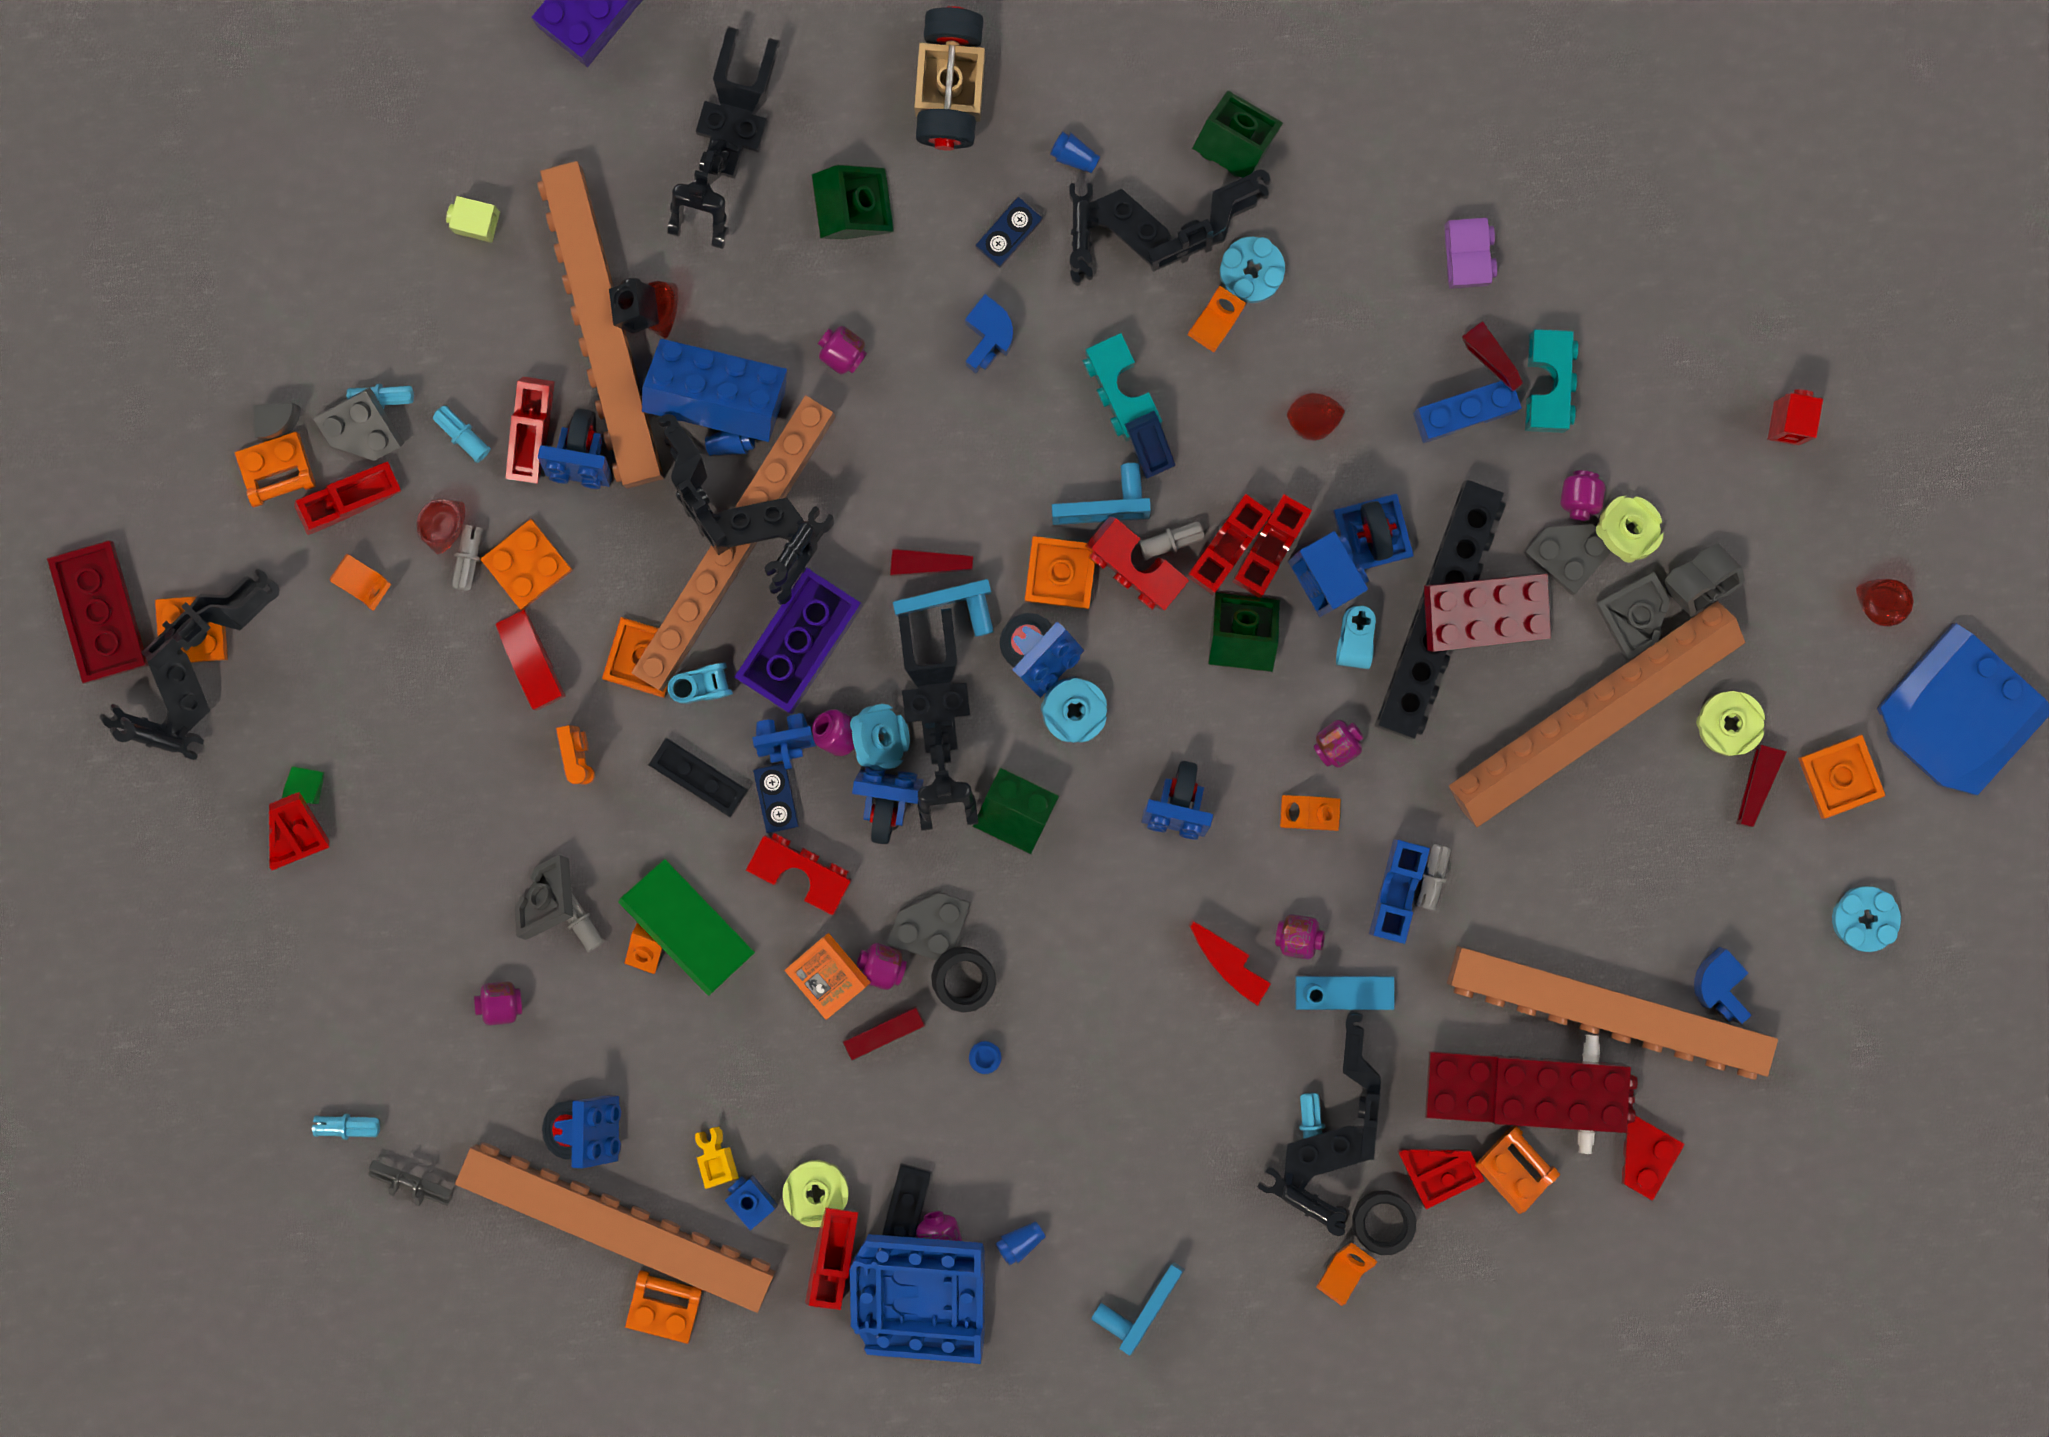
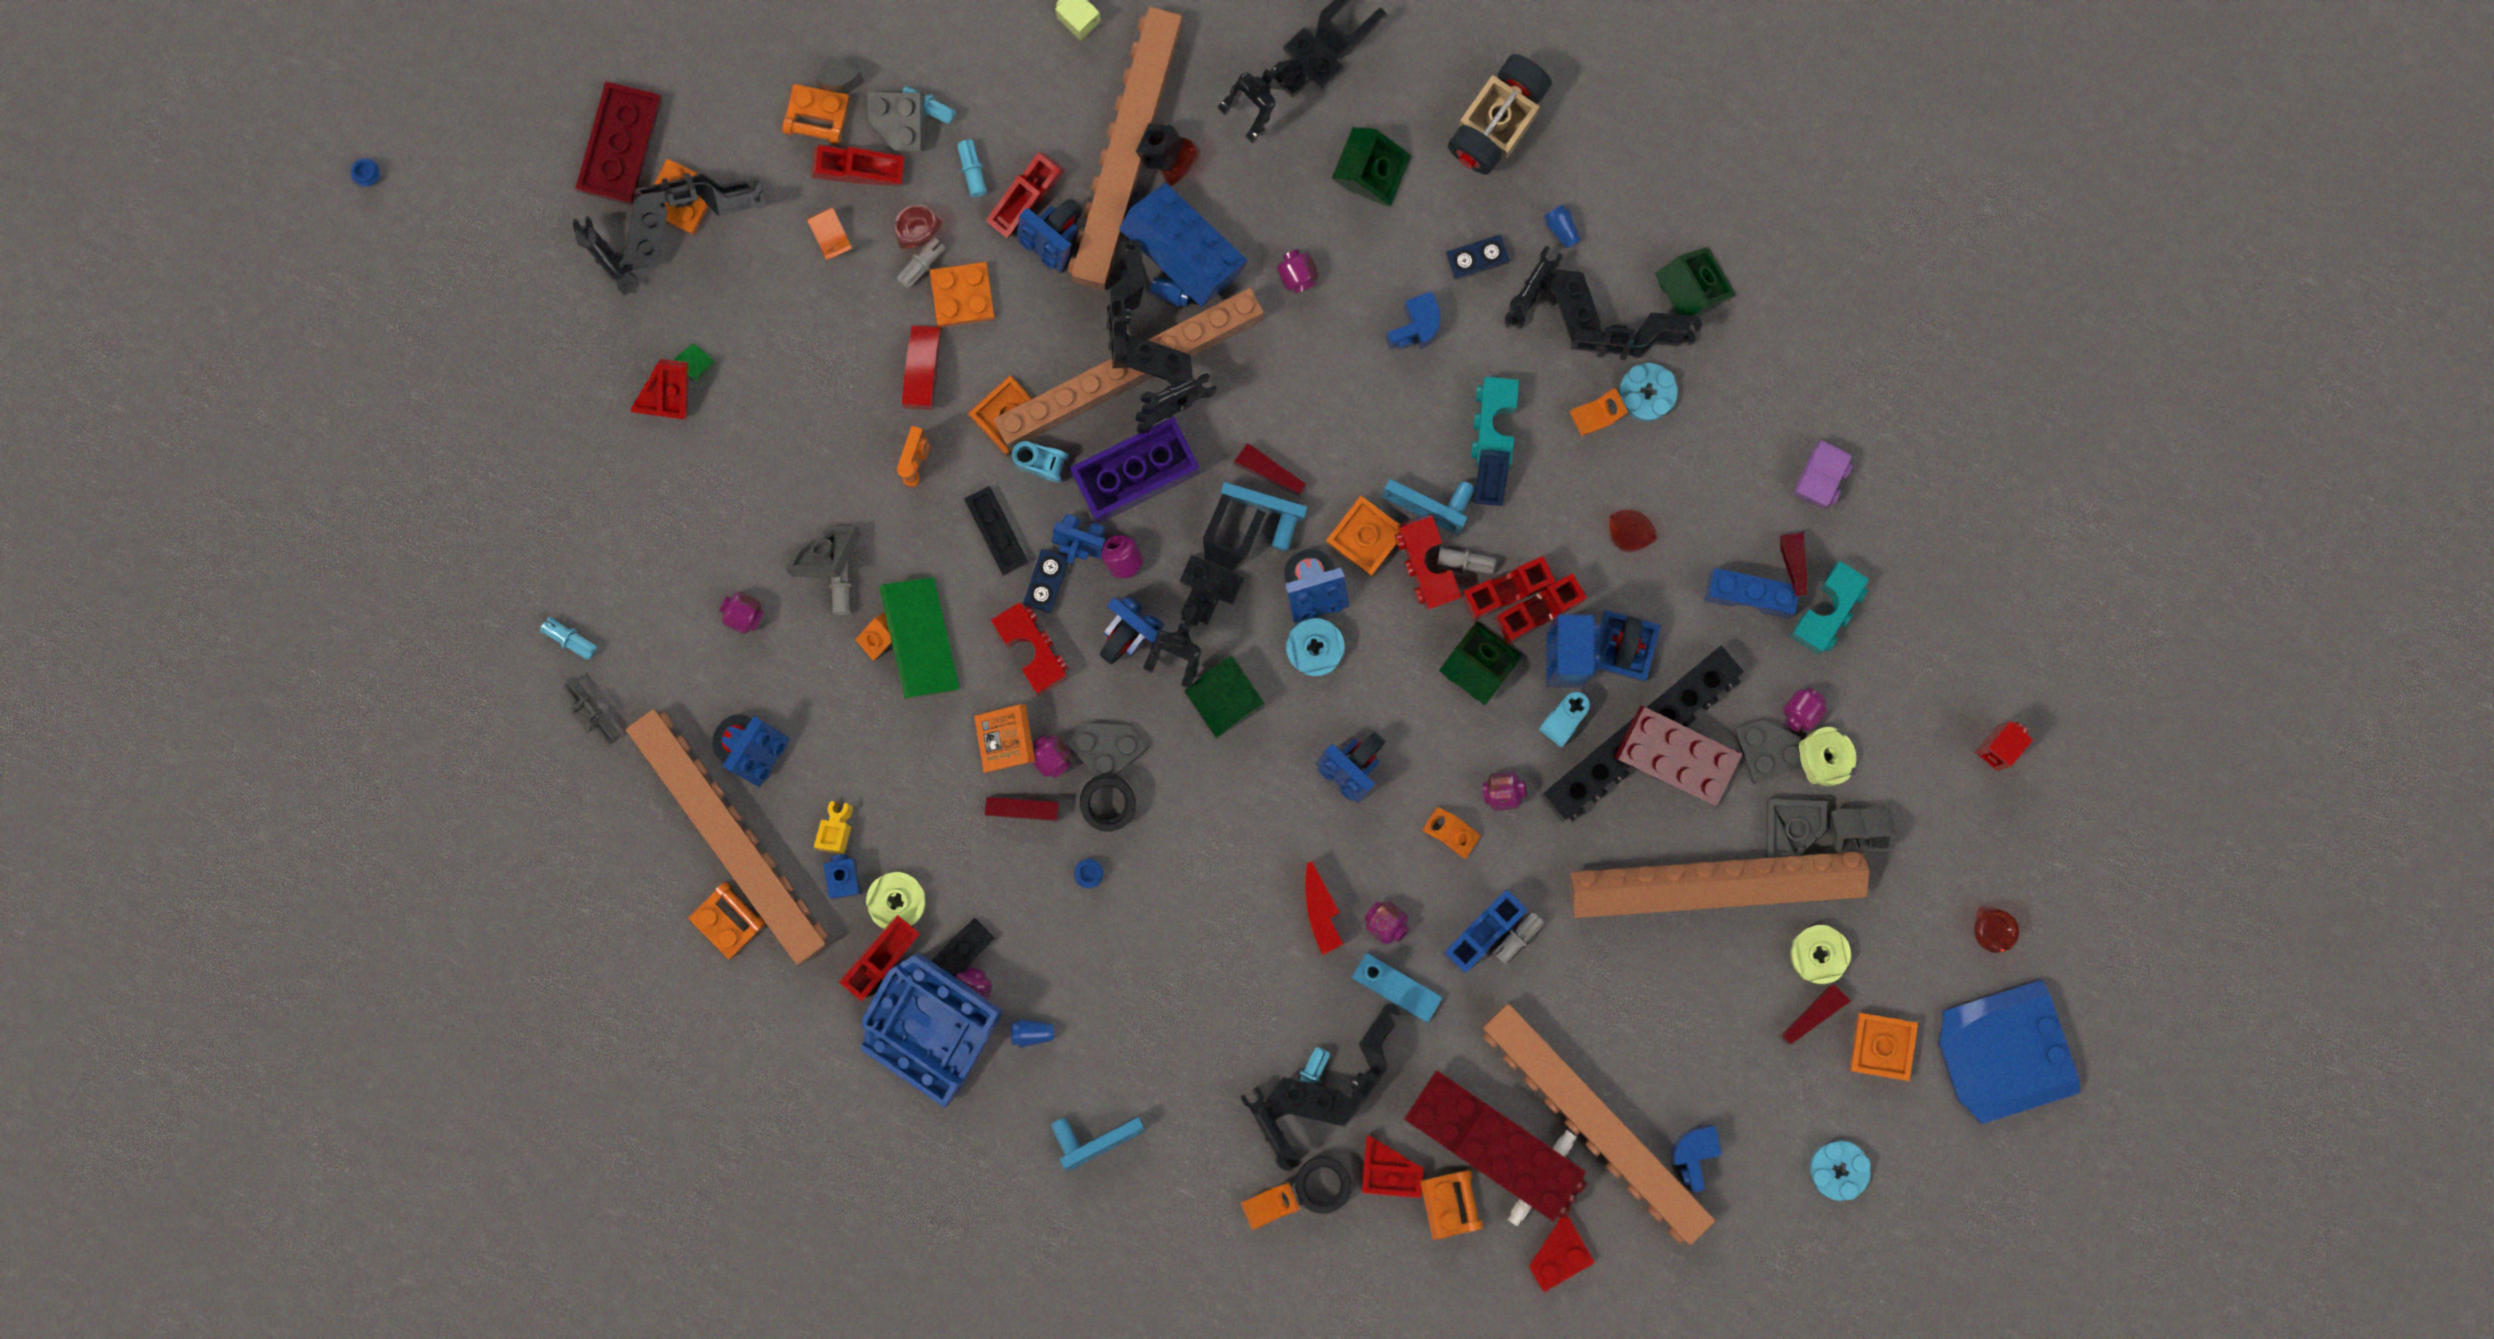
camera: 25 degrees right, 5 degrees down
medium azure plate [850,704,910,770] -> none

